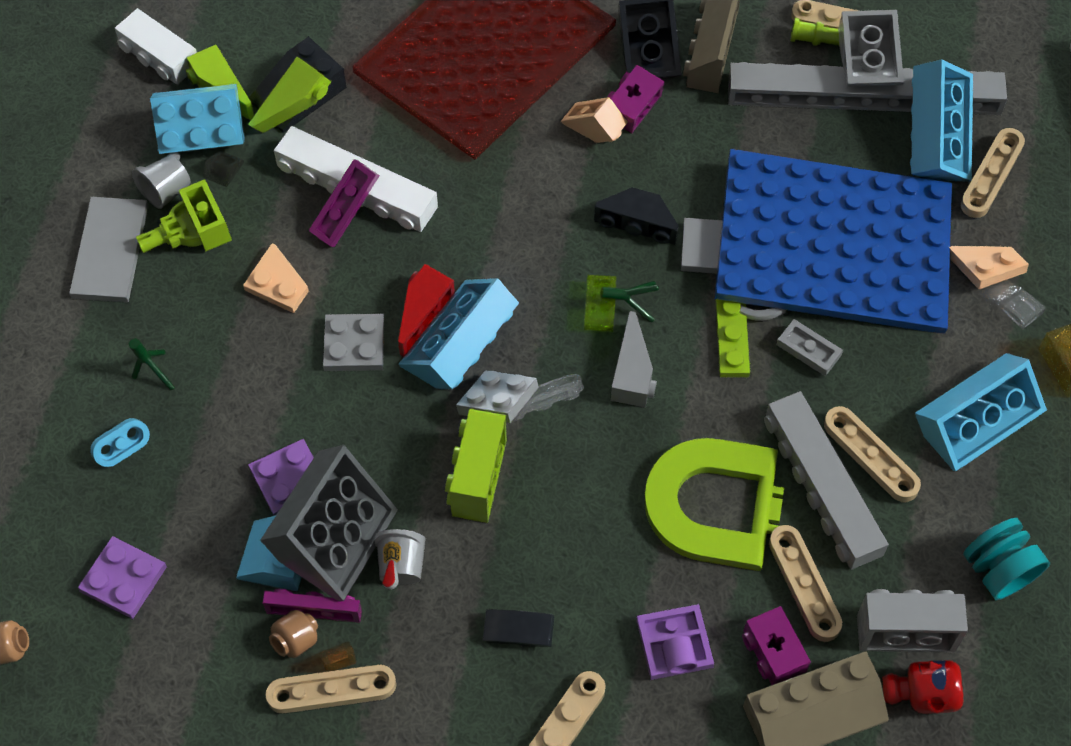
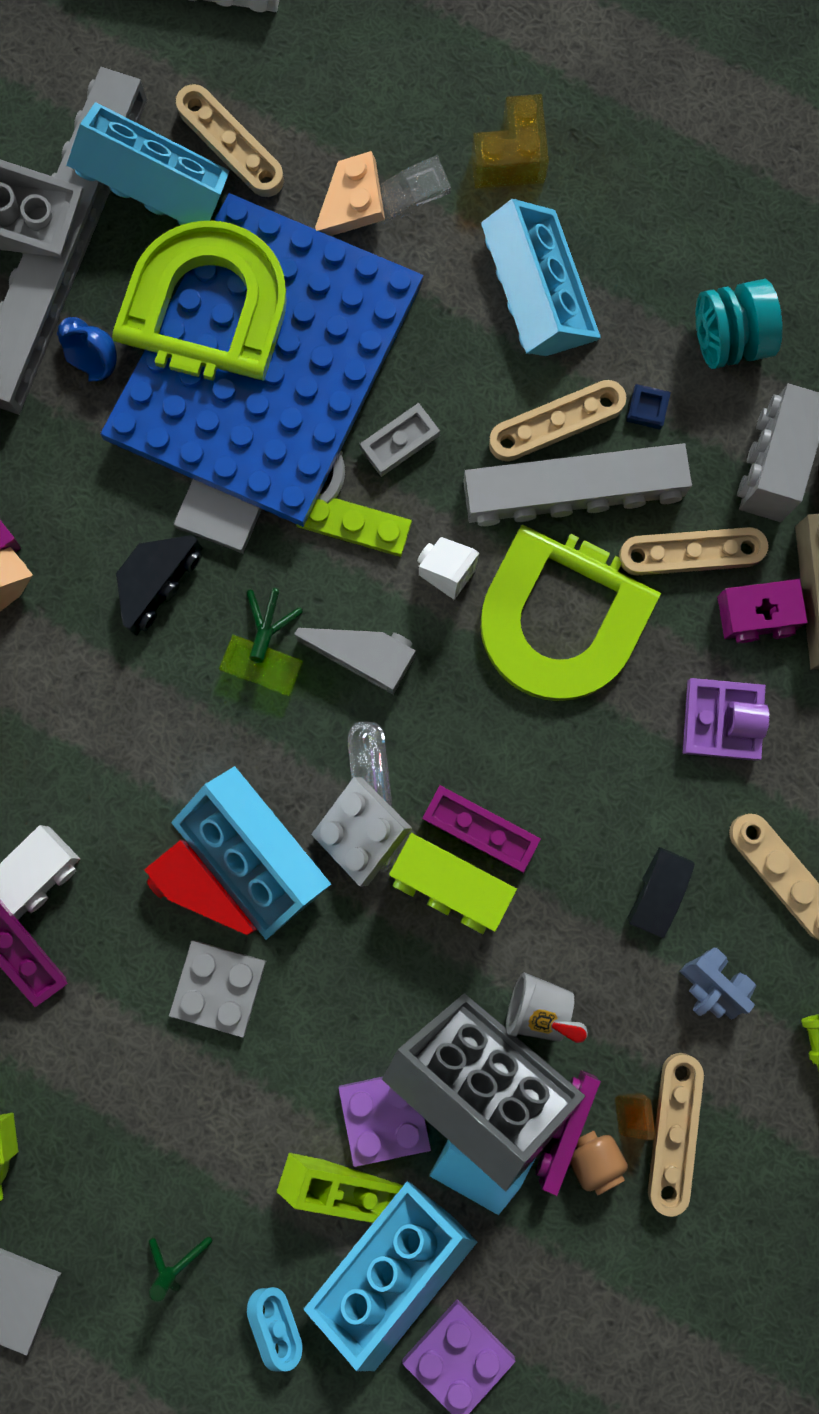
camera: 75 degrees left, 20 degrees up
light nougat wing [243,243,309,313] -> none
none -> blue hair [57,317,117,382]
none -> lime piece [112,221,287,381]
none -> lime slope [277,1153,403,1223]
none -> medium azure slope [304,1181,477,1371]
none -> white slope [417,537,479,600]
none -> magenta plate [422,785,541,873]
none -> dark blue tile [626,384,671,430]
none -> sand blue hips [680,947,756,1020]

